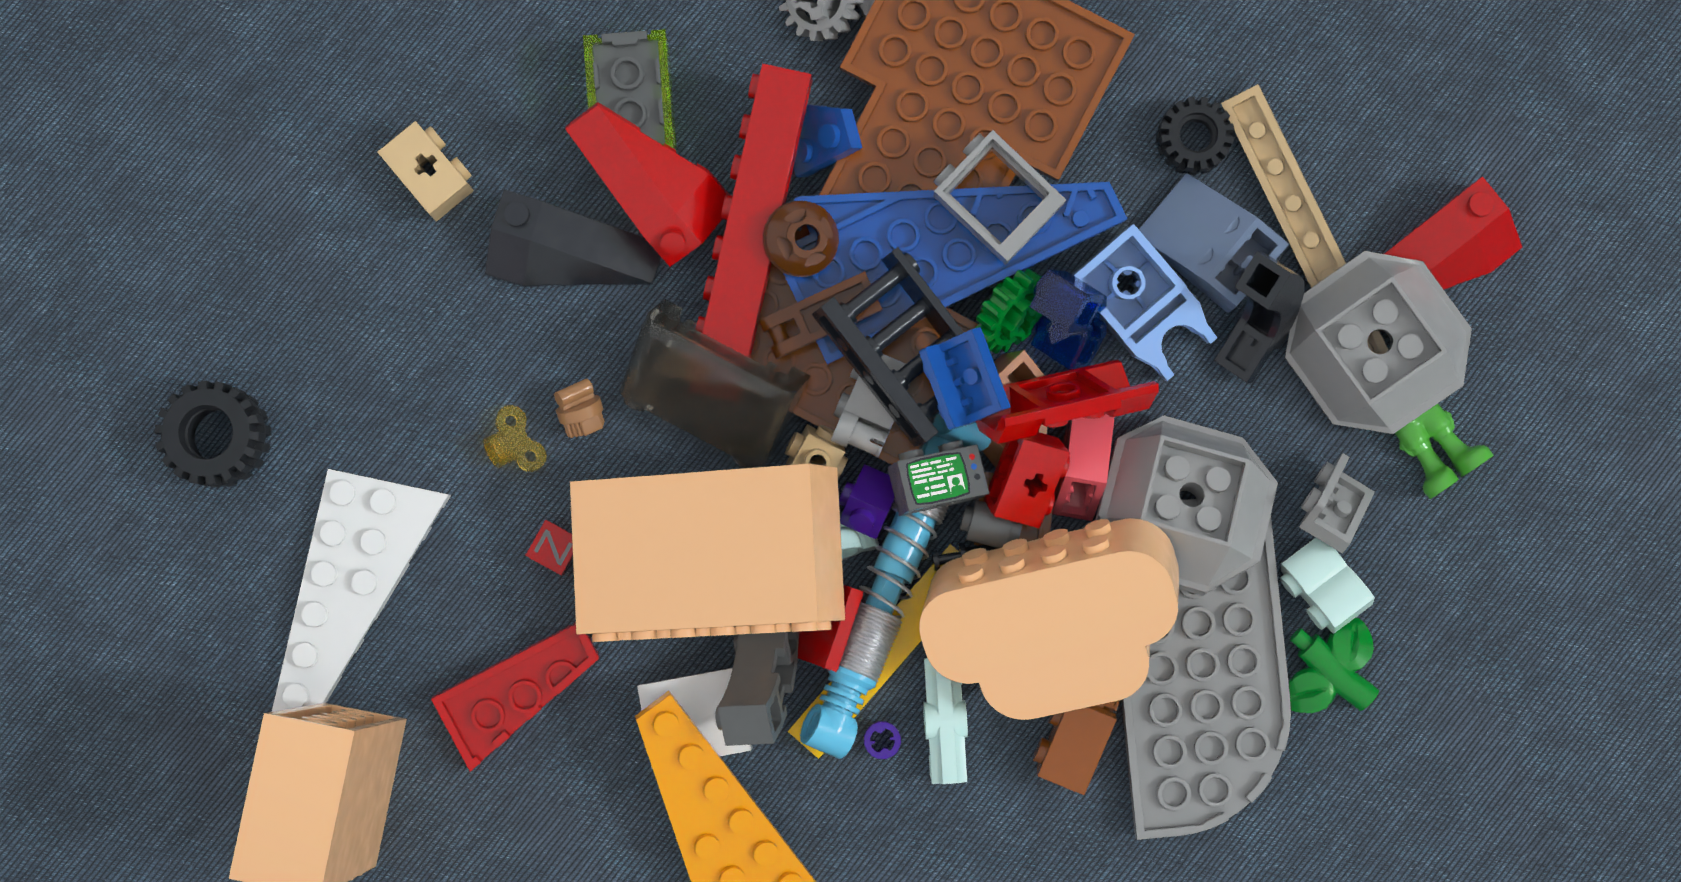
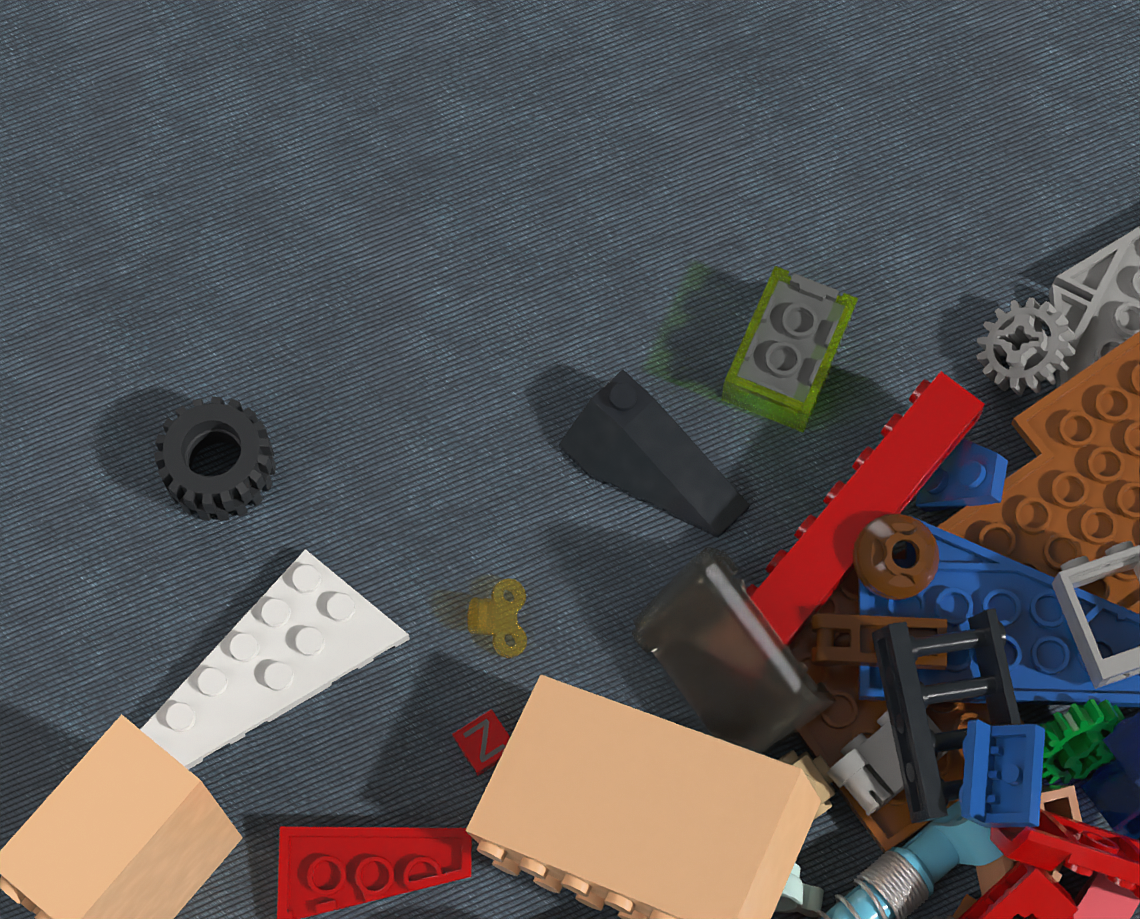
camera: 30 degrees right, 15 degrees down
tan brick [378,121,474,222] -> none
medium nougat piece [554,378,605,438] -> none
red wedge [565,102,730,267] -> none
dark purple brick [839,464,895,539] -> none
brick [888,440,989,516] -> none

